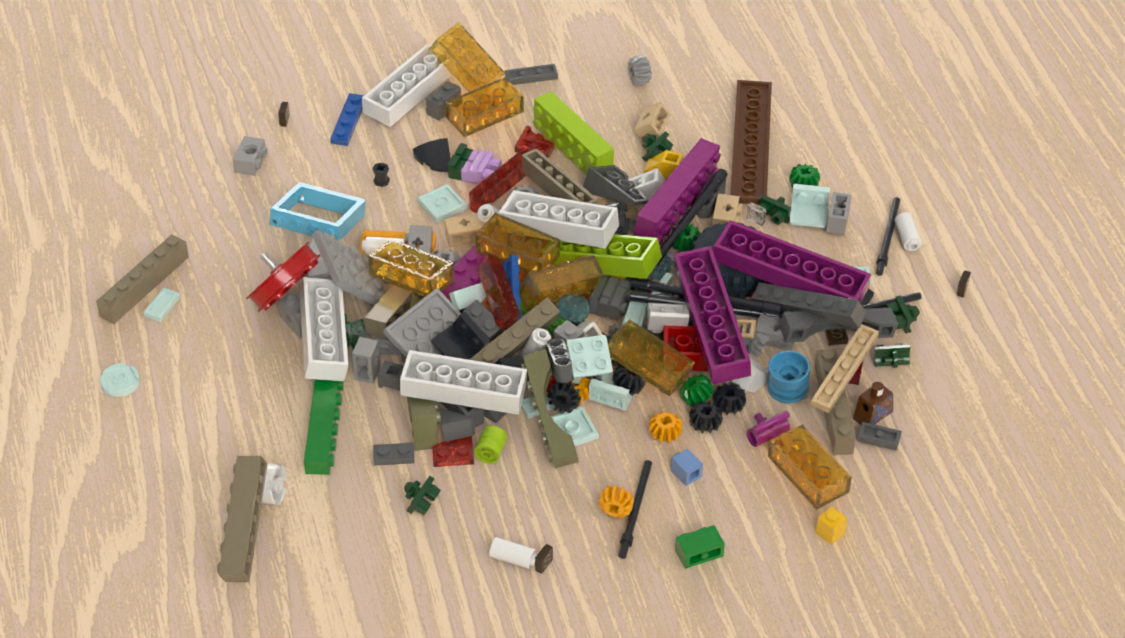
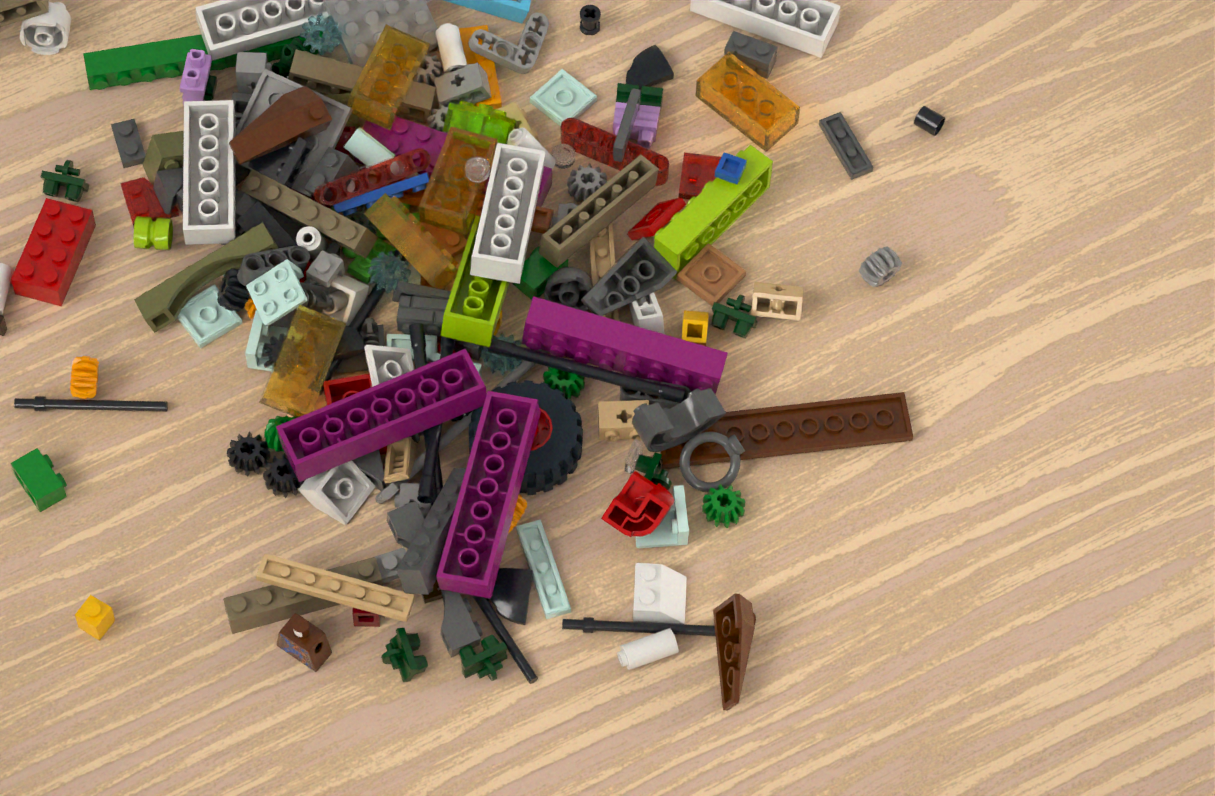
camera: 75 degrees right, 15 degrees up
clear yellow brick [429,22,505,99] -> none
light orange gear [649,410,683,444] -> none
medium blue brick [671,449,703,486] -> none
magenta pin [746,410,790,448] -> none
dark azure wheel [768,351,810,404] -> none
clear yellow brick [768,424,852,510] -> none
light grey brick [826,192,852,235] -> none
dark grey plate [857,422,902,451] -> none
dark brown tile [957,270,971,298] -> none
none -> red brick [11,198,96,307]
none -> lavender hips [180,49,217,105]
none -> reddish brown wedge [229,86,332,165]
none -> clear light blue gear [300,13,342,55]
none -> light grey bracket [375,547,406,583]
none -> clear neon green brick [443,101,515,146]
none -> clear tile [465,157,490,182]
none -> light grey beam [468,12,549,74]
none -> red brick [601,471,675,537]
none -> dark grey tile [613,88,641,162]
none -> red tile [627,198,686,241]
none -> dark grey brick [632,388,726,452]
none -> white slope [633,563,687,624]
none -> medium nougat plate [676,243,746,307]
none -> dark grey piece [679,432,745,492]
none -> reddish brown wedge [713,593,756,711]
none -> blue plate [714,152,747,184]
none -> black beam [914,106,945,136]

